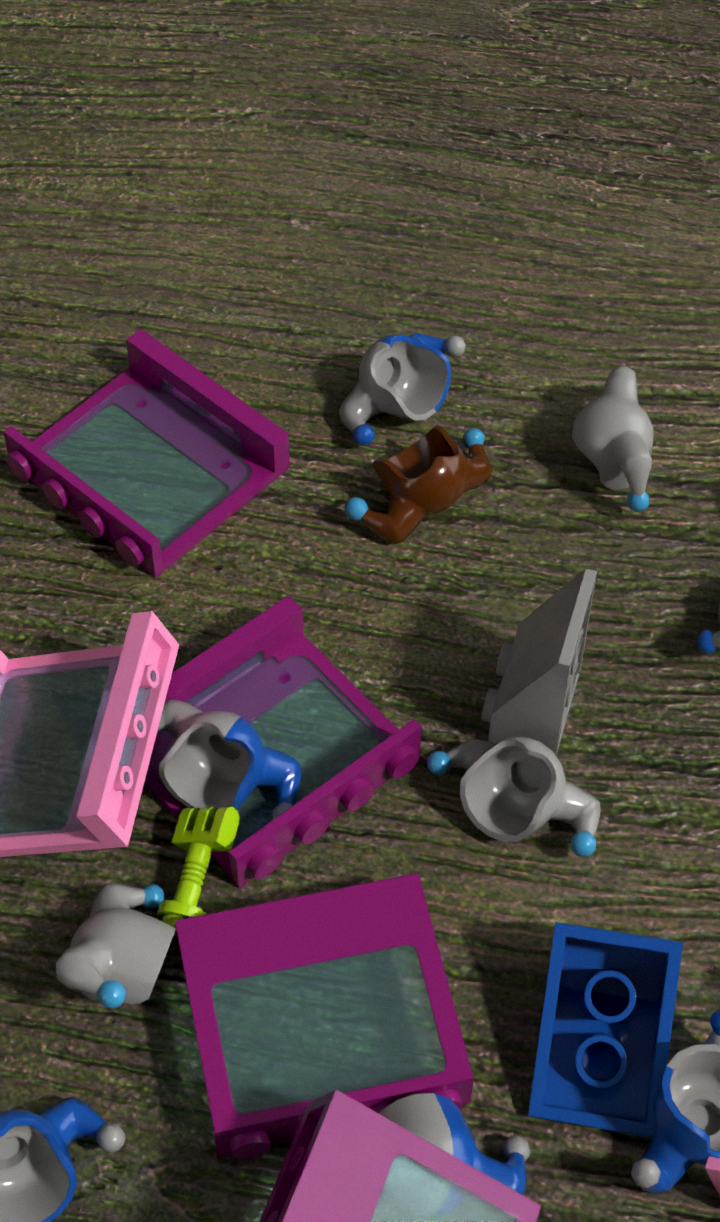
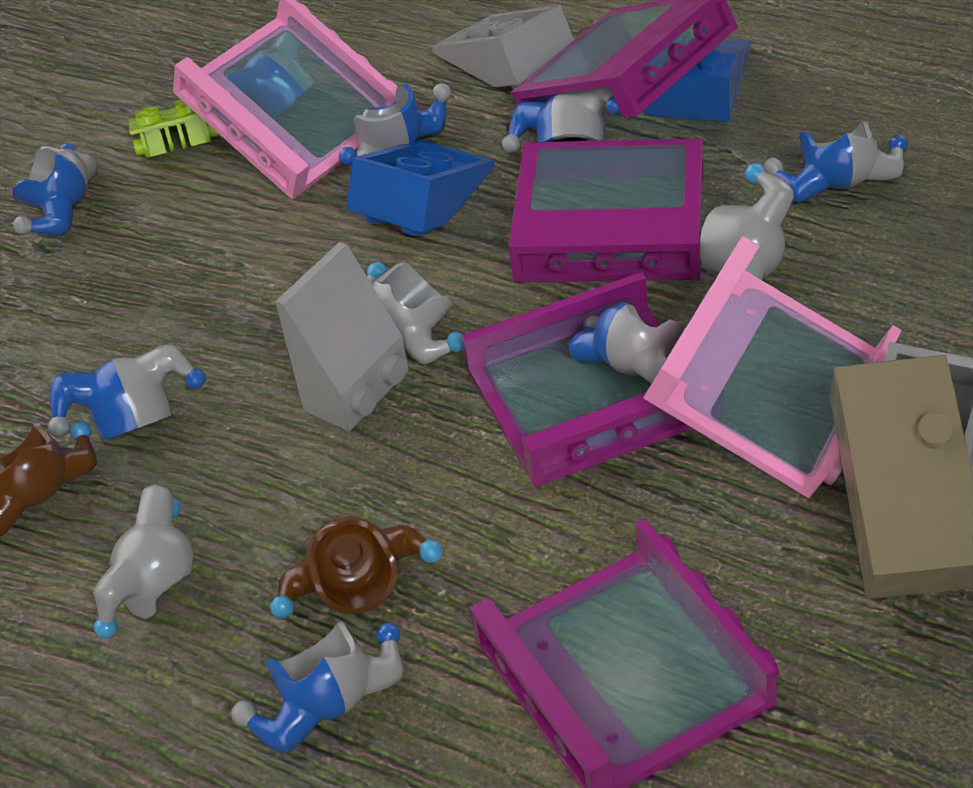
camera: 155 degrees left, 10 degrees down
lime hinge [157,806,240,937] -> none

